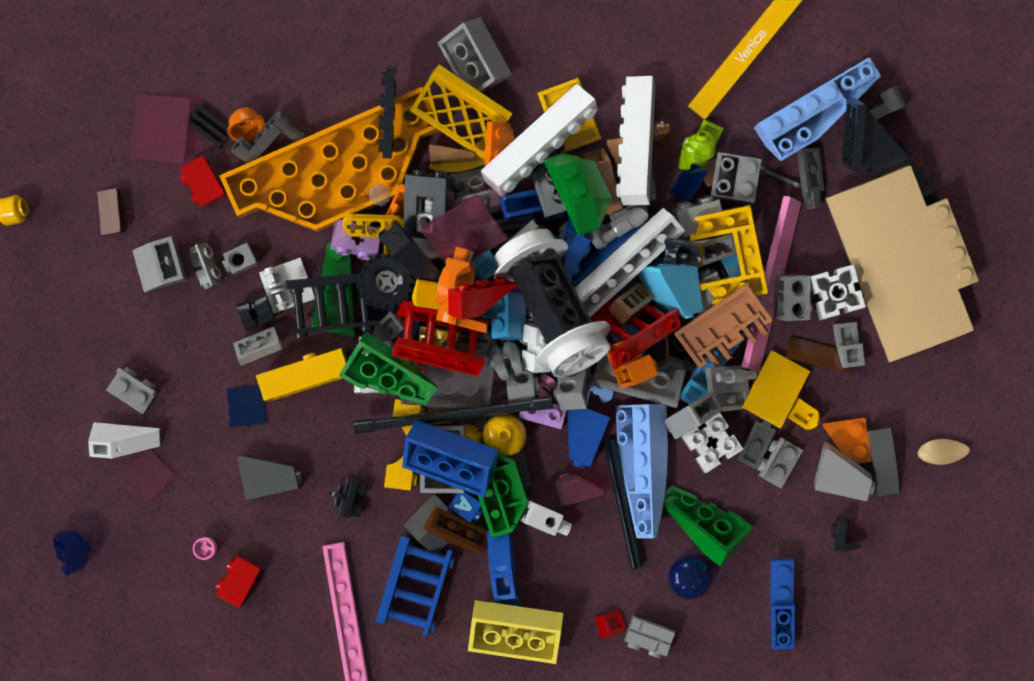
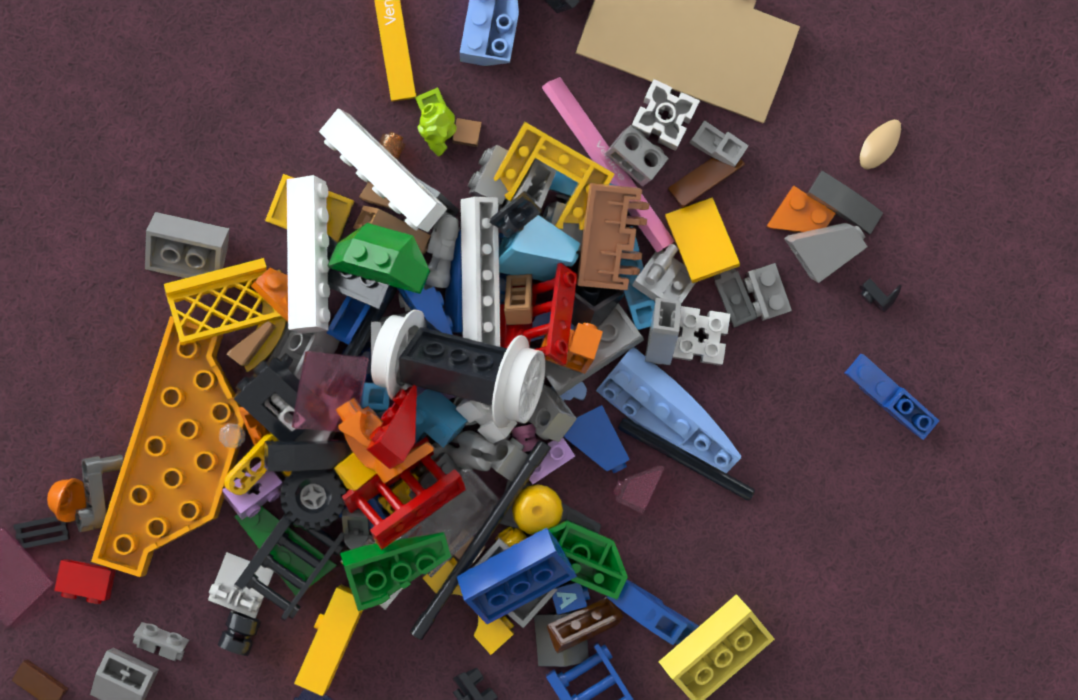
camera: 55 degrees left, 0 degrees up
light grey brick [222,243,258,275] -> none
light grey bracket [233,327,282,366] -> none
black wing [378,65,398,159] -> none
white torso [519,500,572,536] -> none
red slope [594,609,626,638] -> none
light grey brick [624,615,676,659] -> none
green wedge [663,485,753,567] -> none
clear blue cylinder [668,555,712,600] -> none
clear blue piece [670,164,708,203] -> none
light grey slope [710,152,762,206] -> none
dark grey hinge [759,166,801,188] -> none
yellow plate [787,397,820,430] -> none
dark grey hinge [797,148,824,210] -> none

